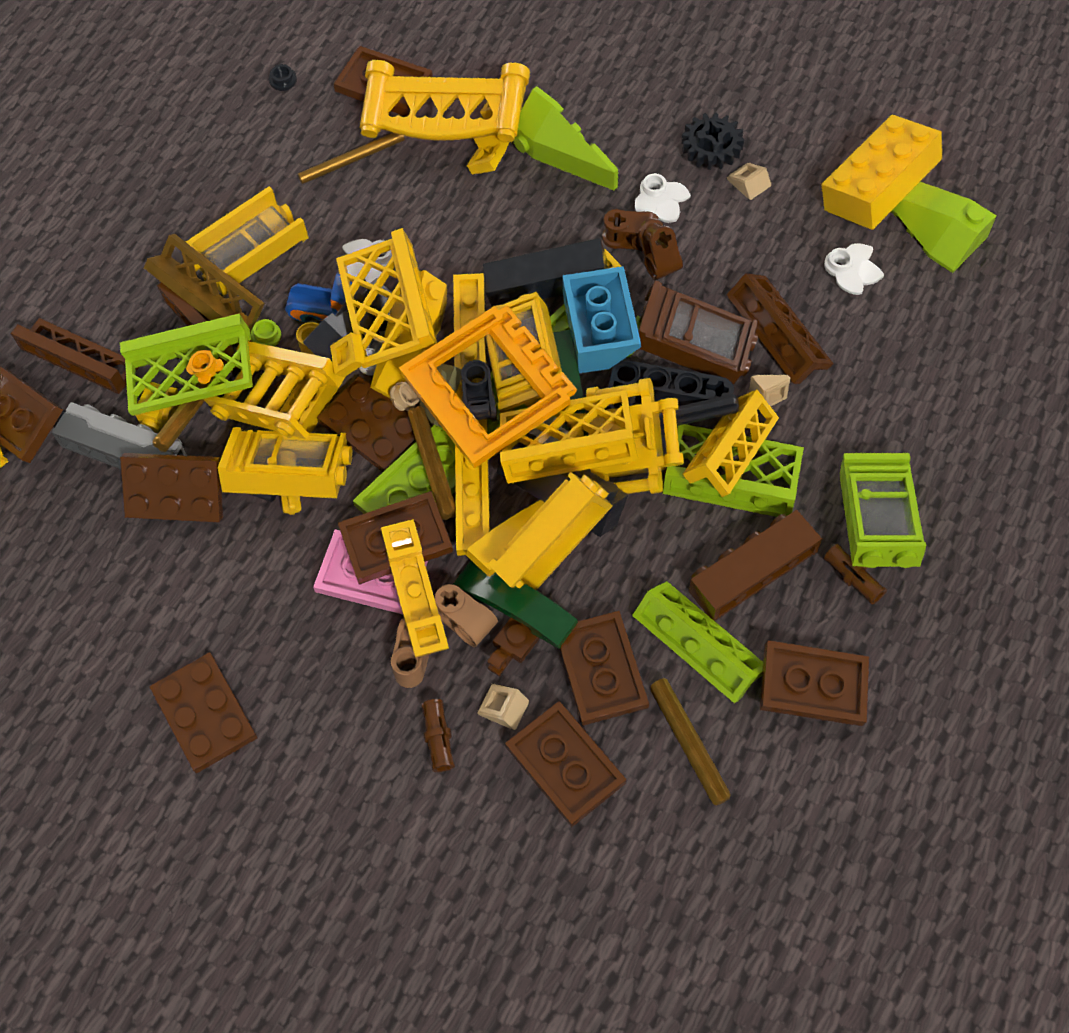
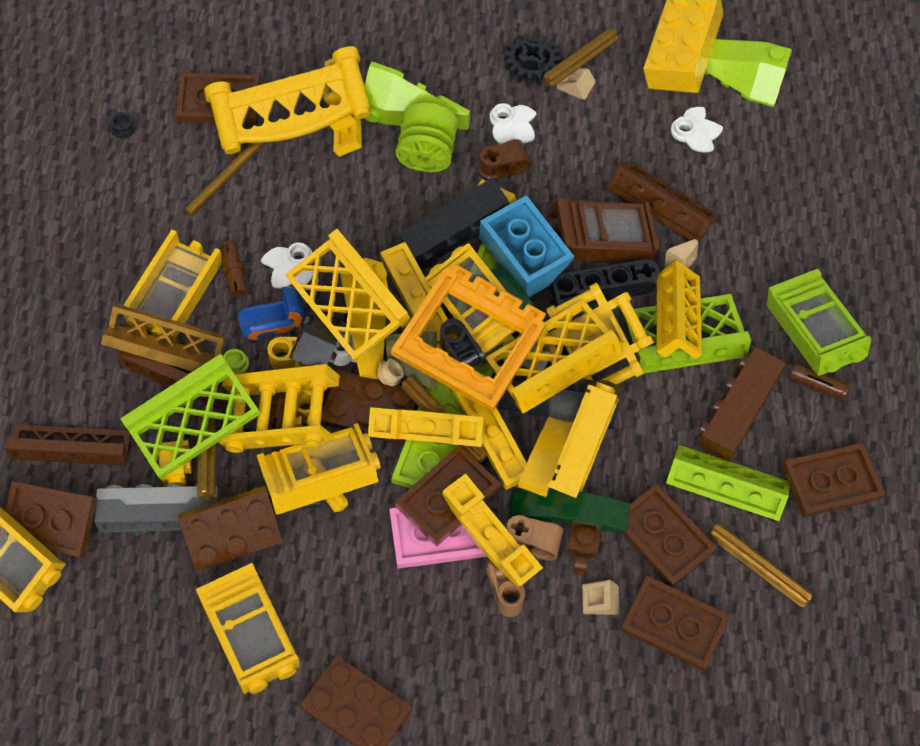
camera: 30 degrees left, 0 degrees up
light orange plate [186,350,224,384] -> none
yellow plate [330,332,365,377] -> none
reddish brown pin [421,699,455,772] -> none
reddish brown piece [639,218,683,280] -> none
black axle [659,394,739,430] -> none
none -> yellow door [196,563,301,694]
none -> reddish brown pin [219,241,248,298]
none -> yellow slope [368,407,485,447]
none -> lime wheel [396,102,458,172]
none -> pearl gold axle [543,29,618,87]

